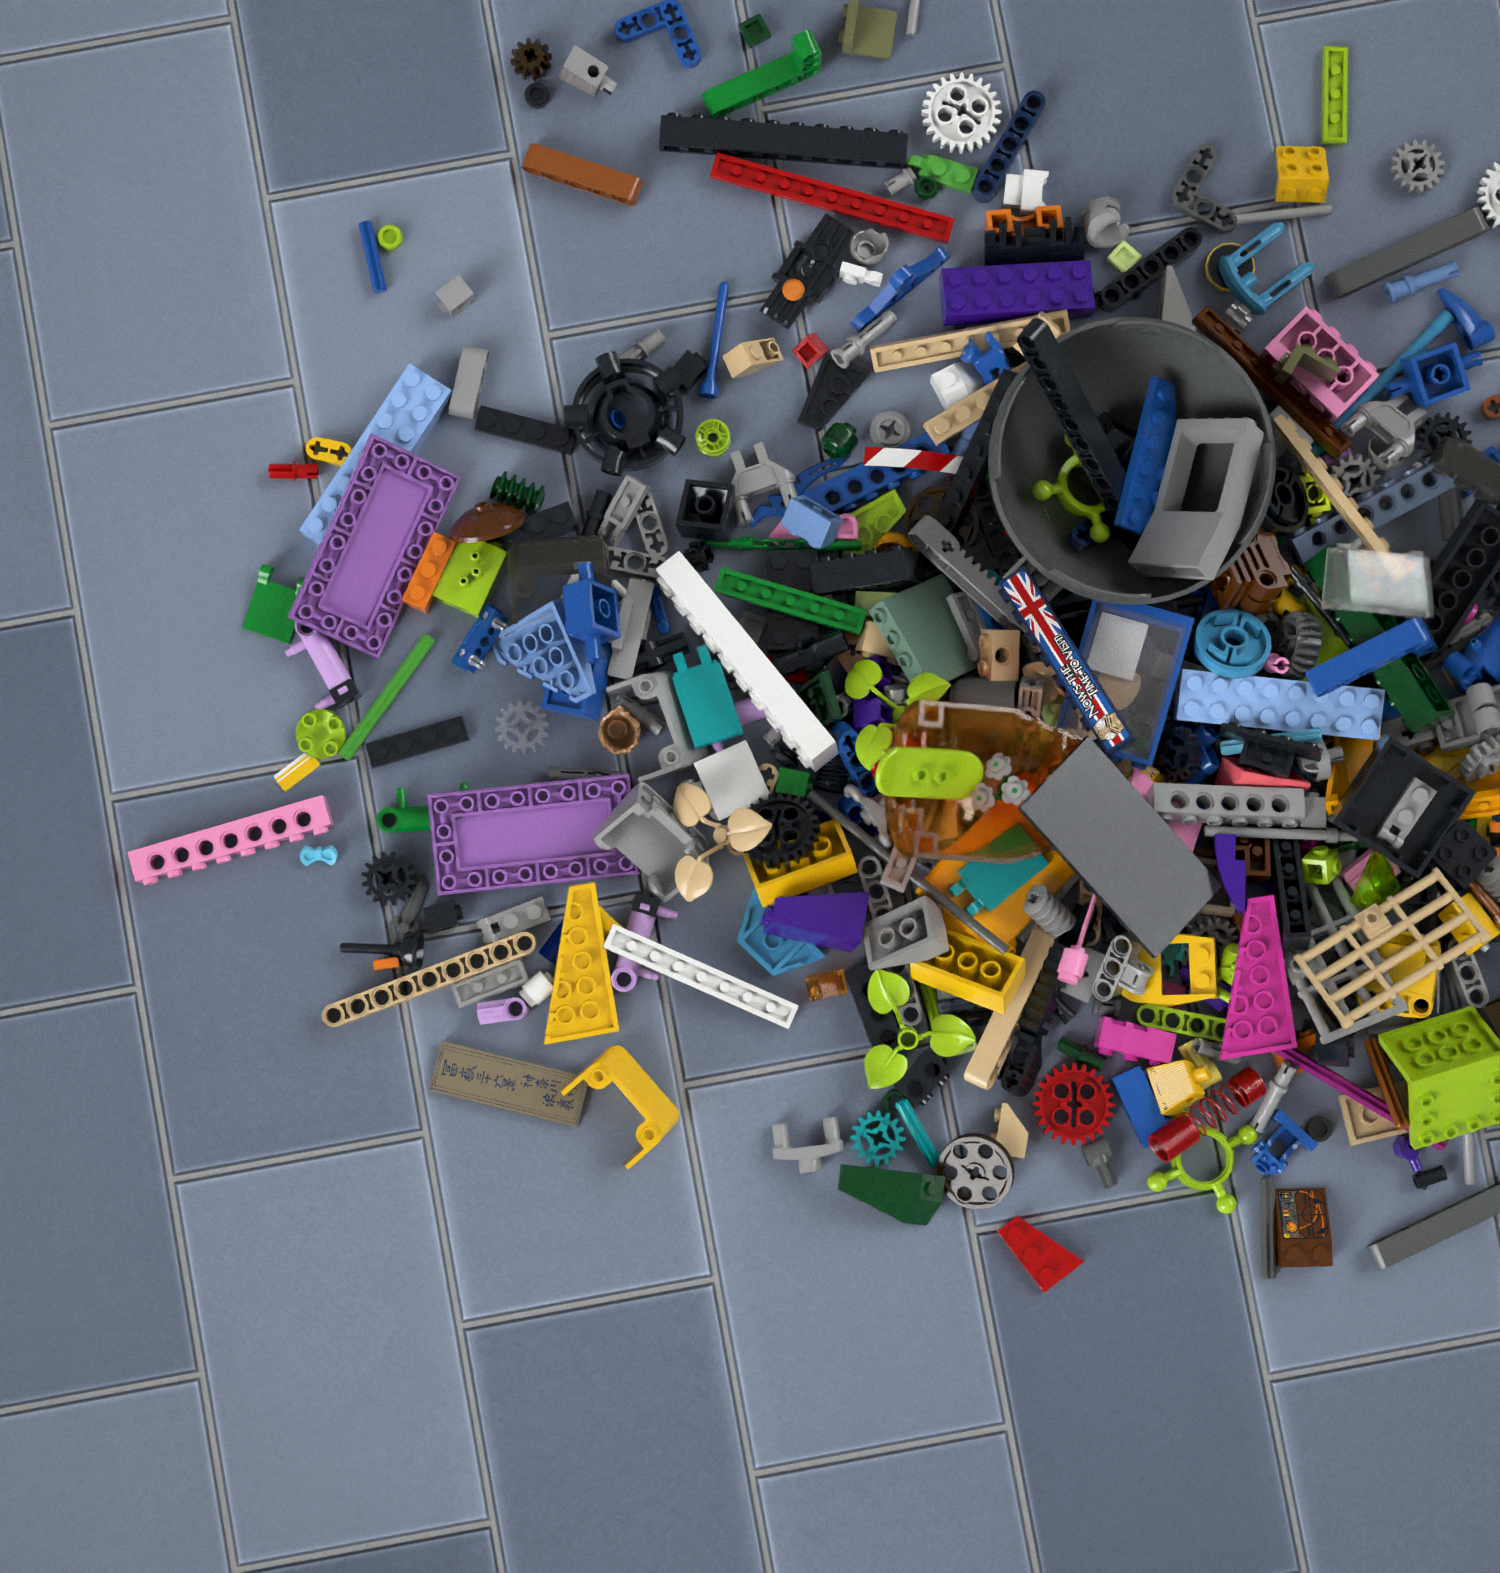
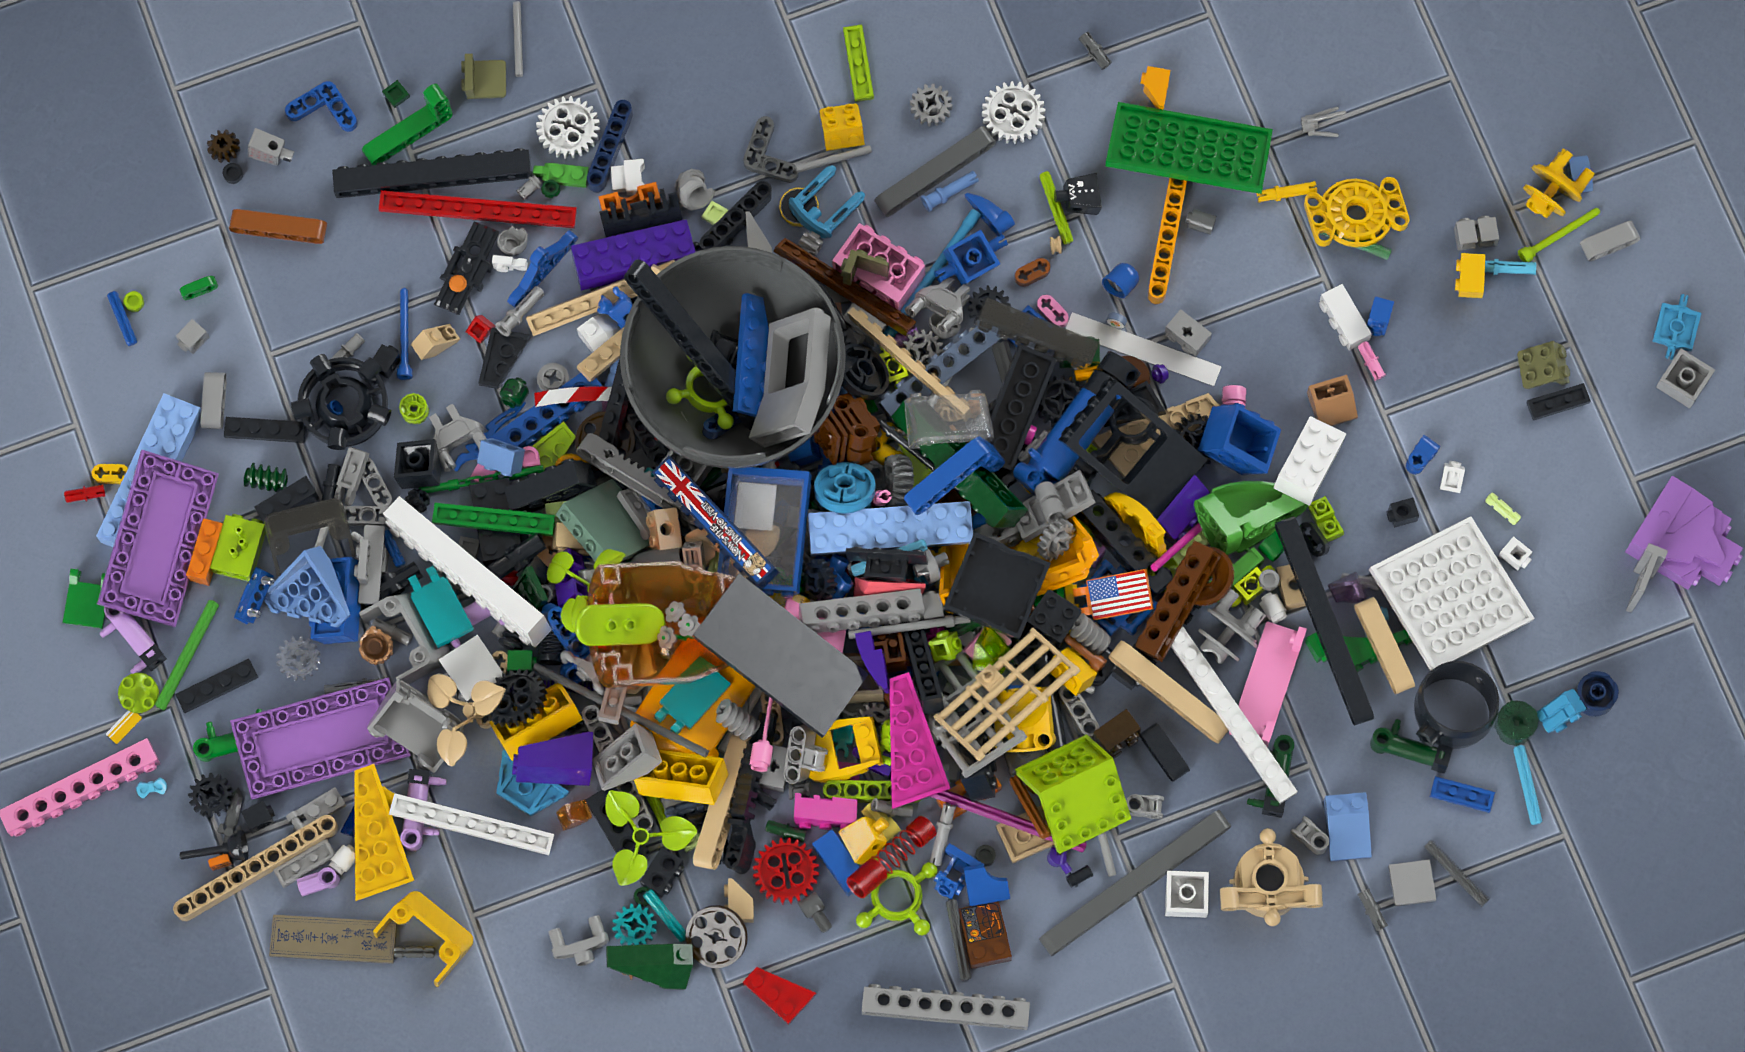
camera: 10 degrees left, 10 degrees down
reddish brown dish [450,501,525,543] -> none
blue brick [562,562,621,664] -> none
light grey plate [1374,777,1437,851] -> none
none -> green beam [179,276,218,300]
none -> dark grey axle [394,946,435,958]
none -> light grey brick [862,984,1030,1030]
none -> blue tile [963,864,1010,906]

